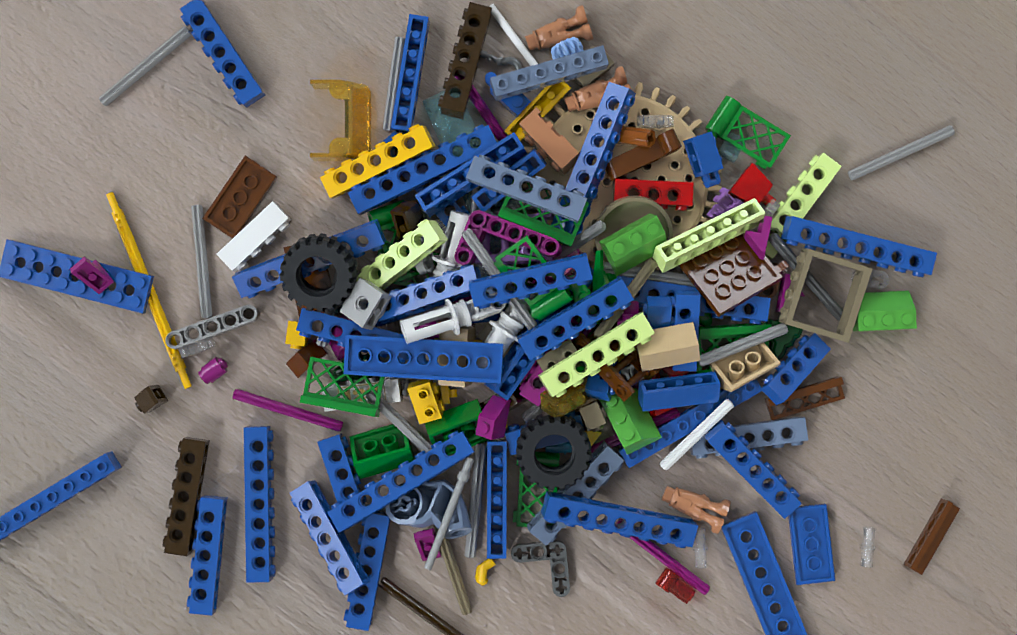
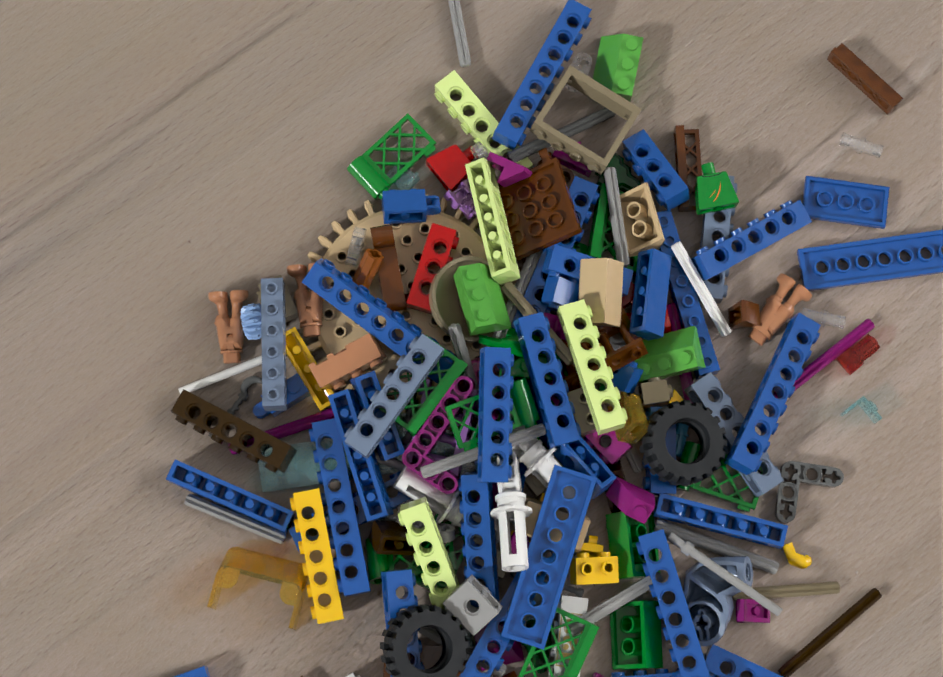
camera: 80 degrees left, 10 degrees down
none -> green torso [695,162,739,215]
none -> reddish brown slope [728,300,760,330]
none -> clear light blue bracket [840,396,882,424]

